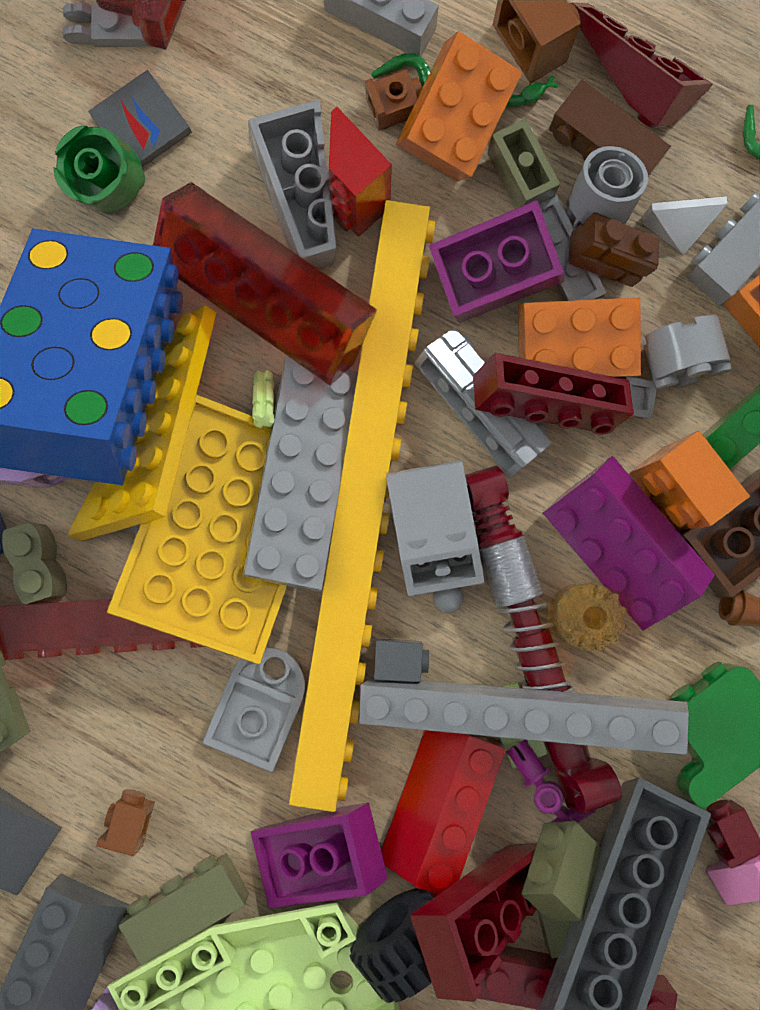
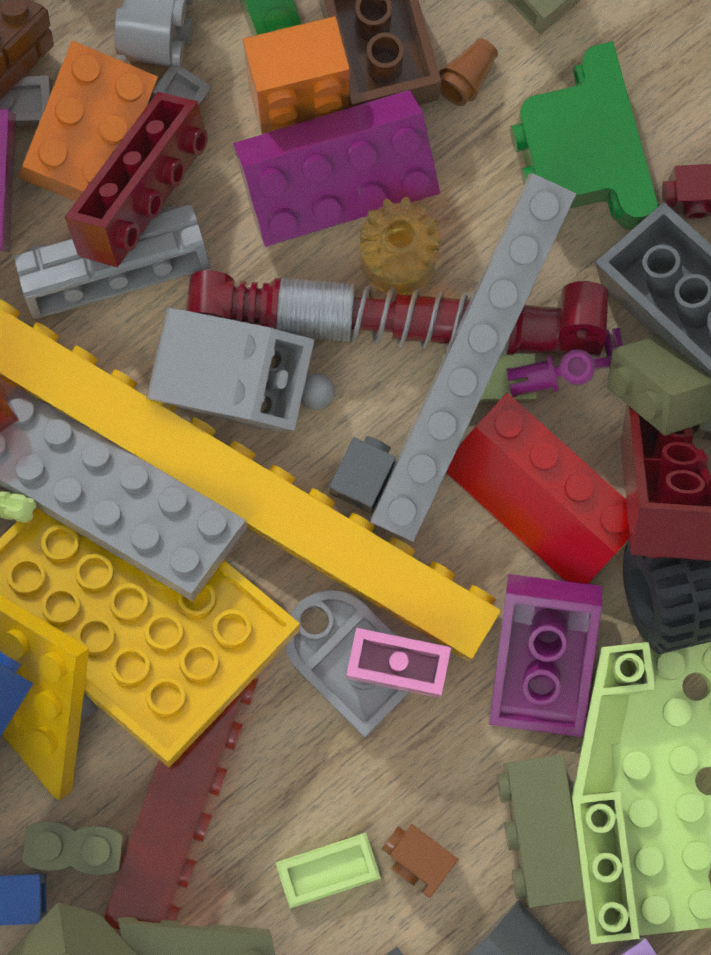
camera: 70 degrees left, 5 degrees down
none -> yellowish green tile [275,833,381,909]
none -> bright pink brick [346,628,451,698]

